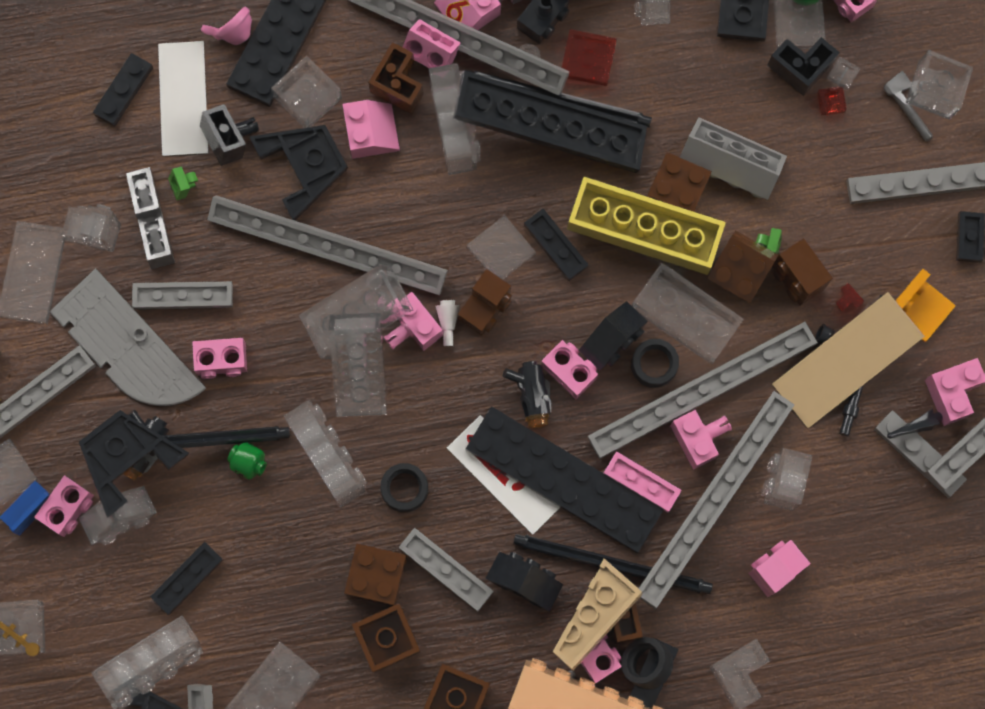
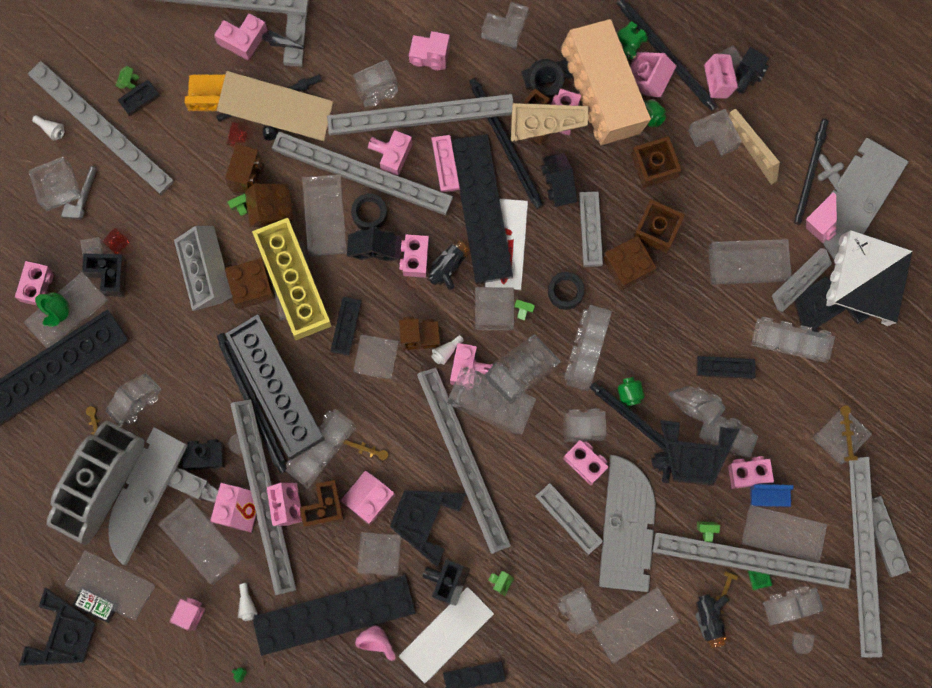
camera: 130 degrees left, 0 degrees up
flat silver slope [126,167,175,269] -> none
clear red plate [562,29,617,86] -> none
none -> pearl gold piece [335,433,388,461]
none -> clear brick [475,287,514,330]
none -> bright green tile [514,300,535,320]
none -> clear brick [563,409,607,442]
none -> clear slope [668,386,726,427]
none -> bright green tile [697,521,720,542]

